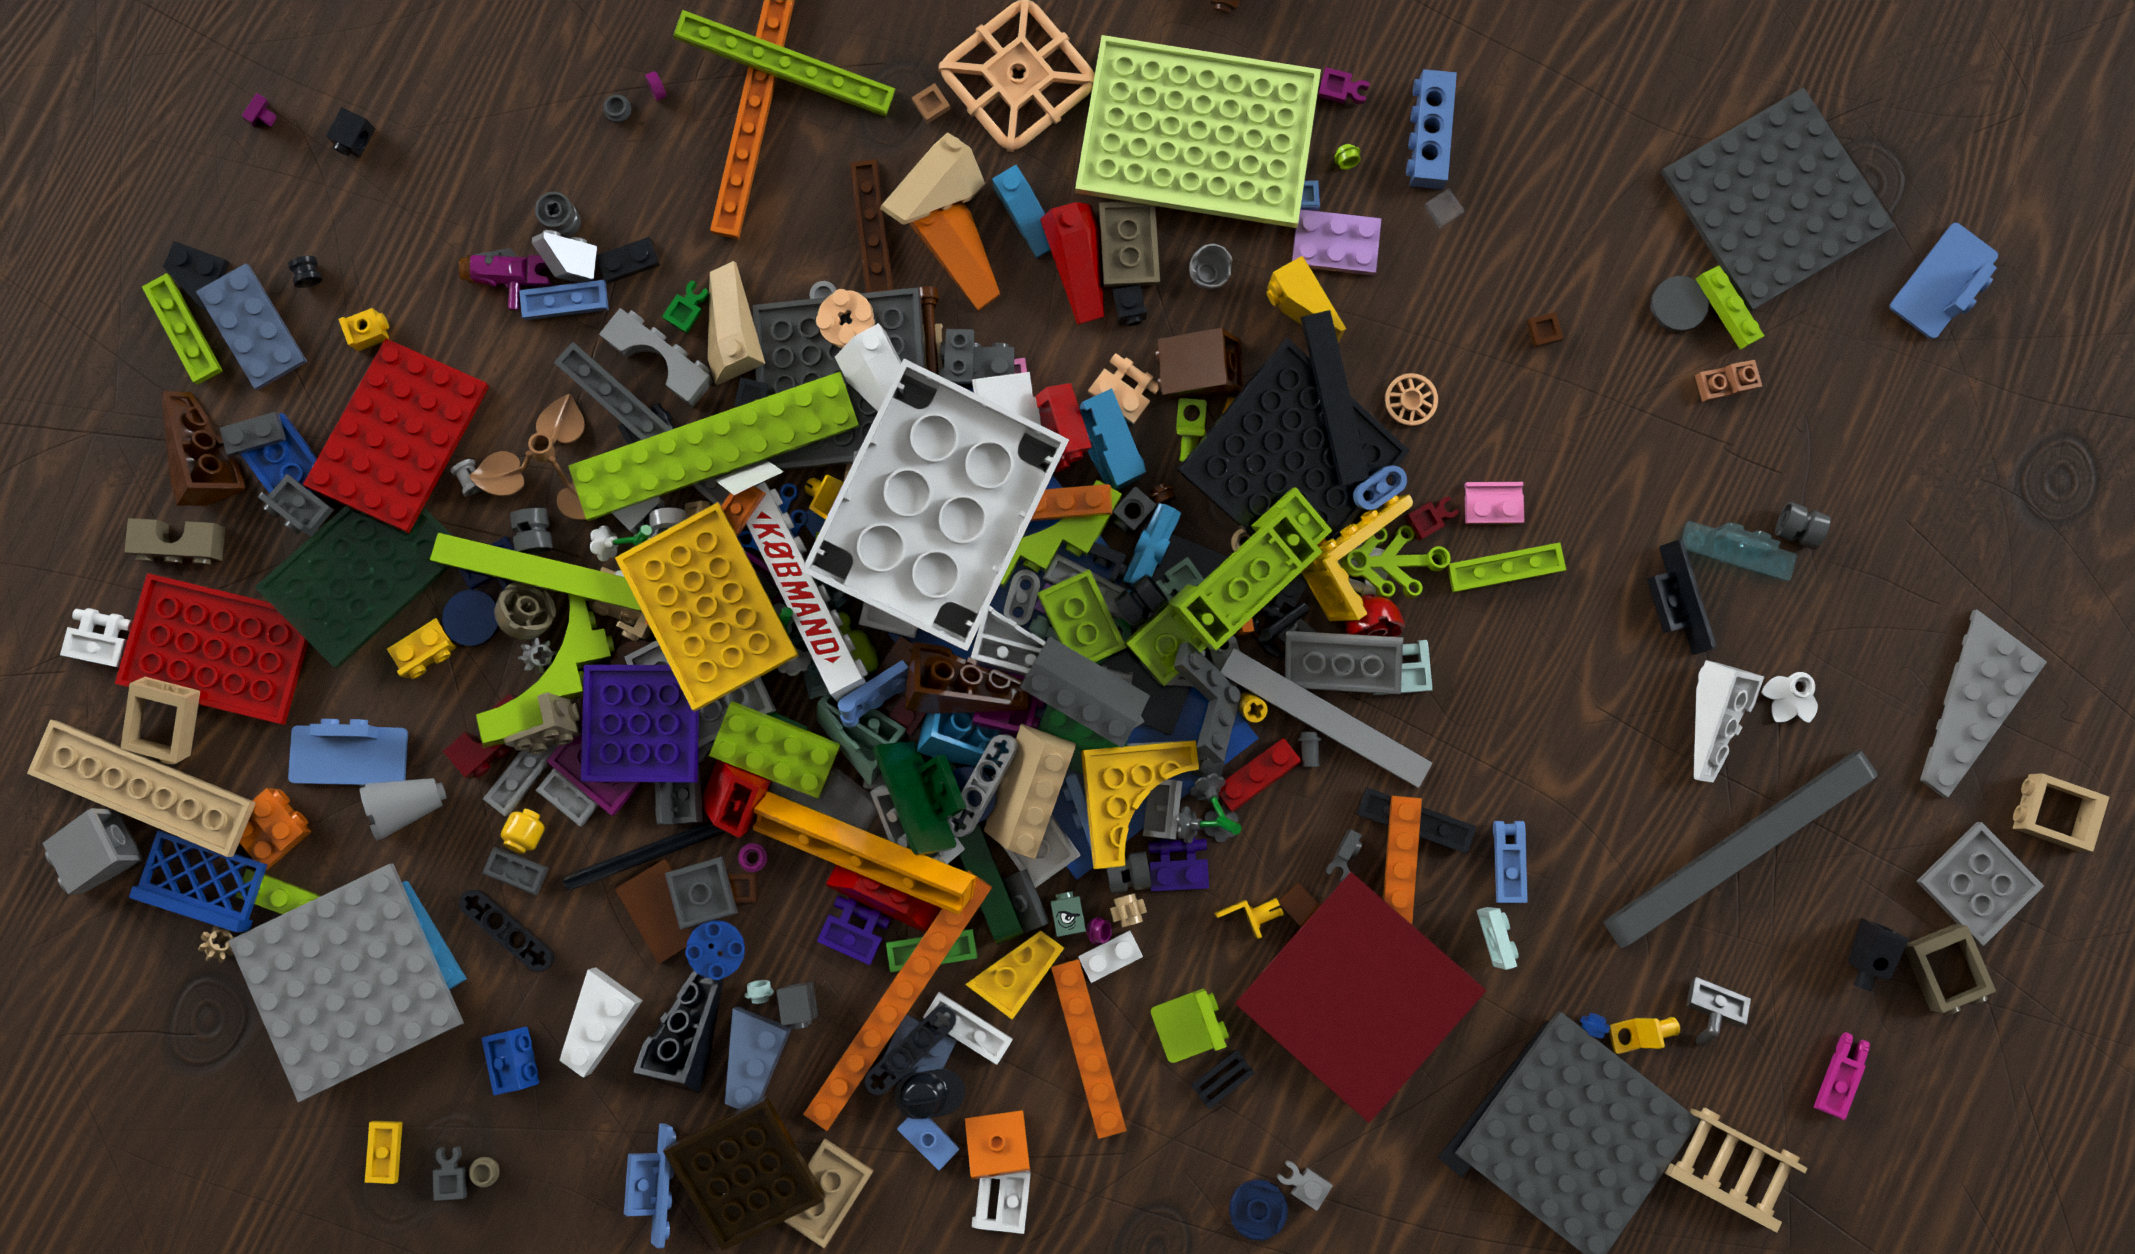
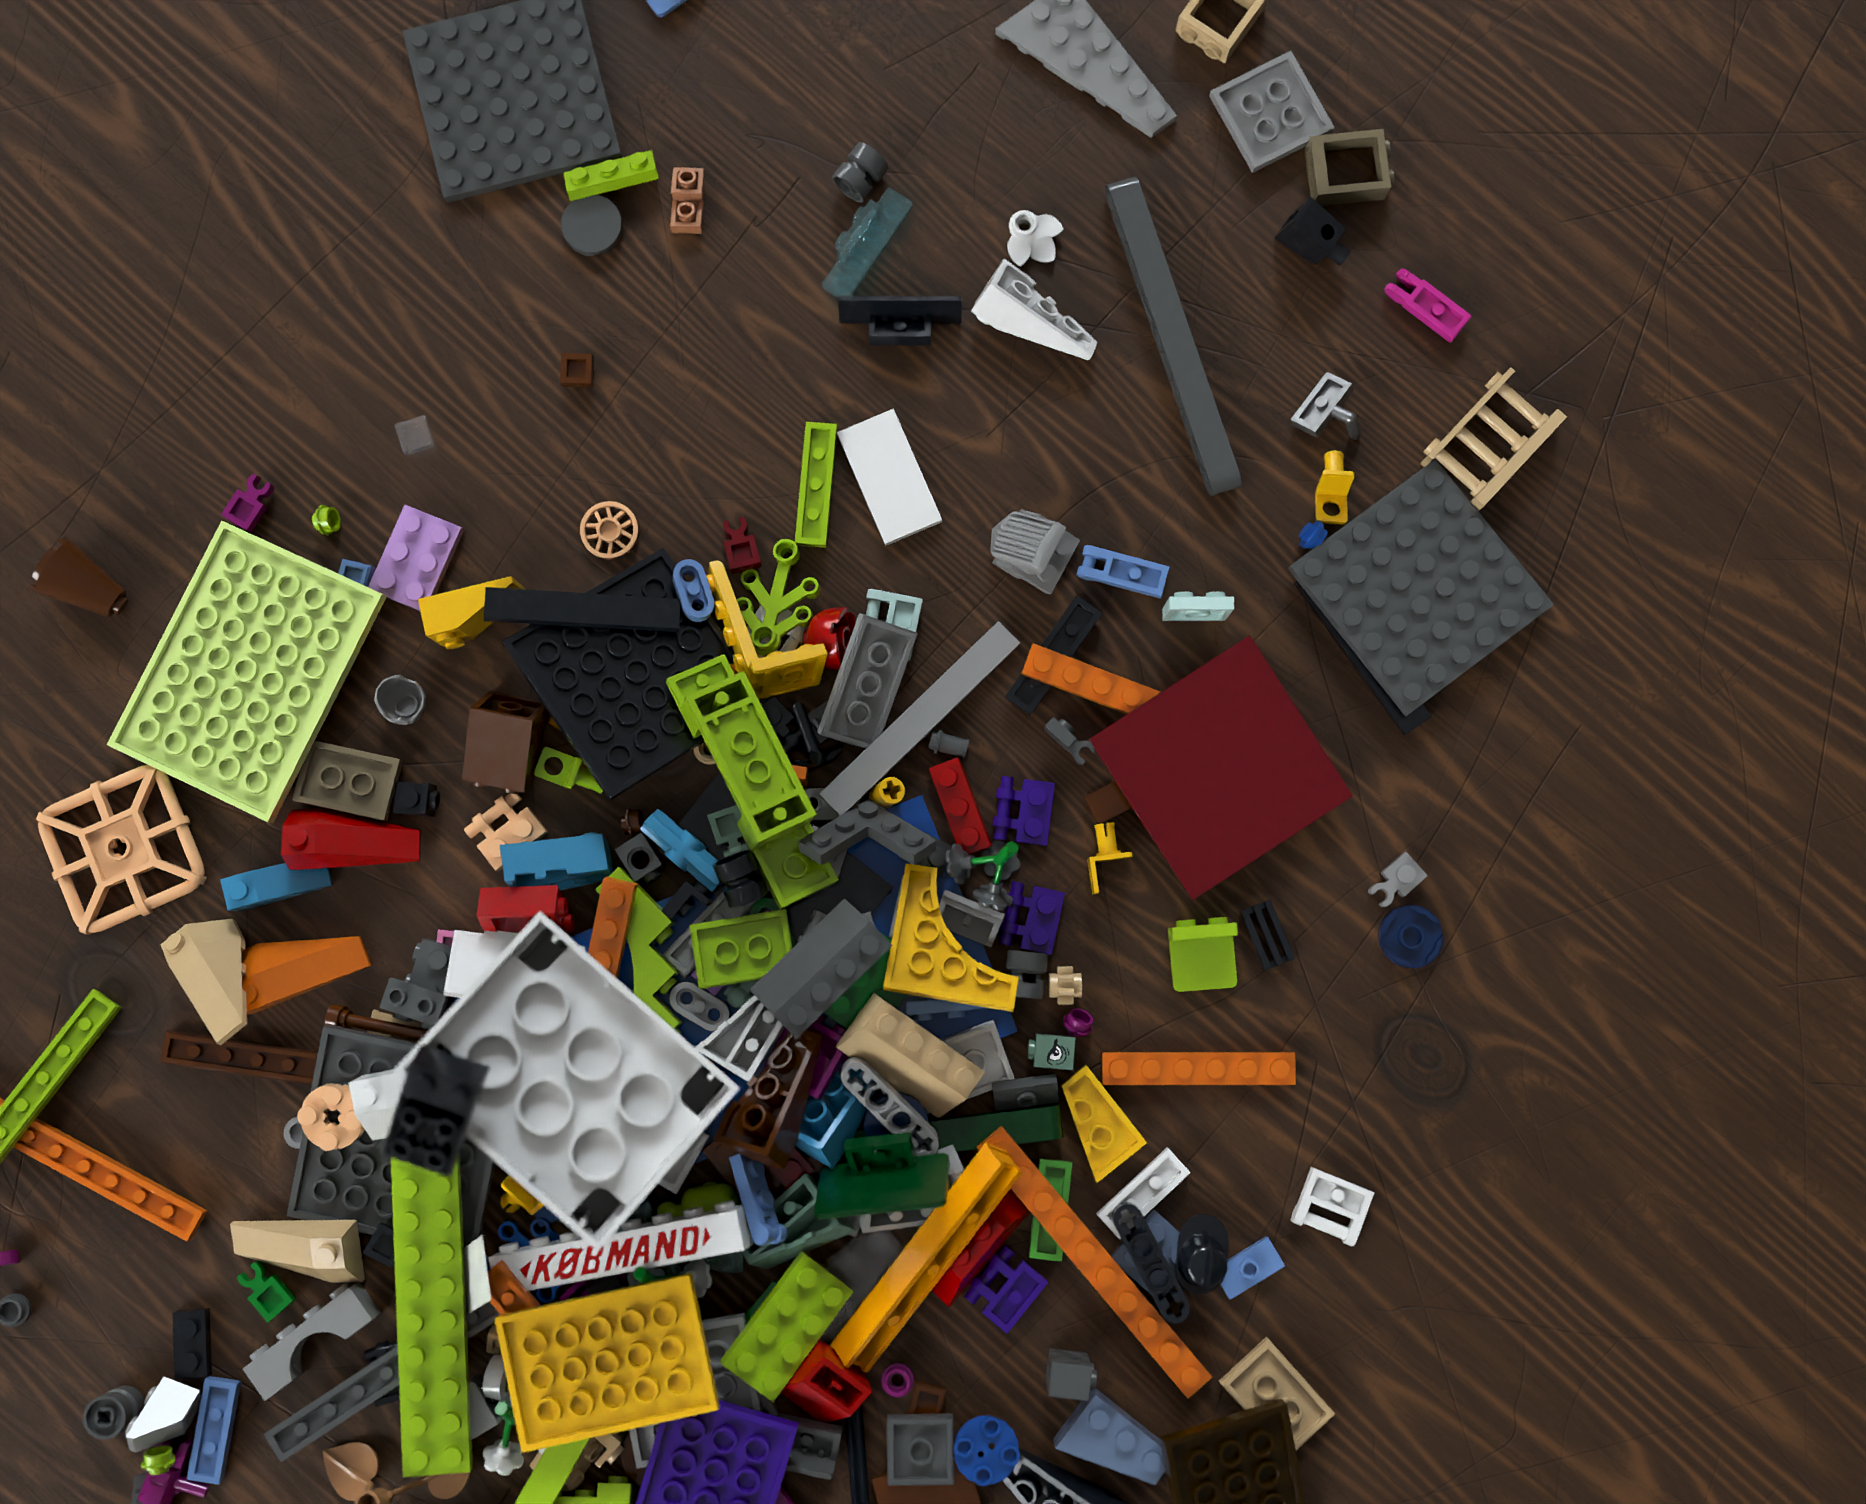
camera: 70 degrees left, 0 degrees up
light aqua plate [745,980,774,1004] -> none
medium nougat plate [912,83,950,124] -> none
orange plate [965,1110,1030,1179] -> none
white plate [1078,930,1143,983] -> none
medium blue brick [1406,69,1457,189] -> none
bright pink plate [1464,482,1524,525] -> none
none -> lime plate [141,1445,176,1475]
none -> black slope [381,1044,490,1177]
none -> white tile [837,409,942,546]
none -> light grey piece [990,509,1080,594]
none -> dark purple plate [992,776,1055,846]

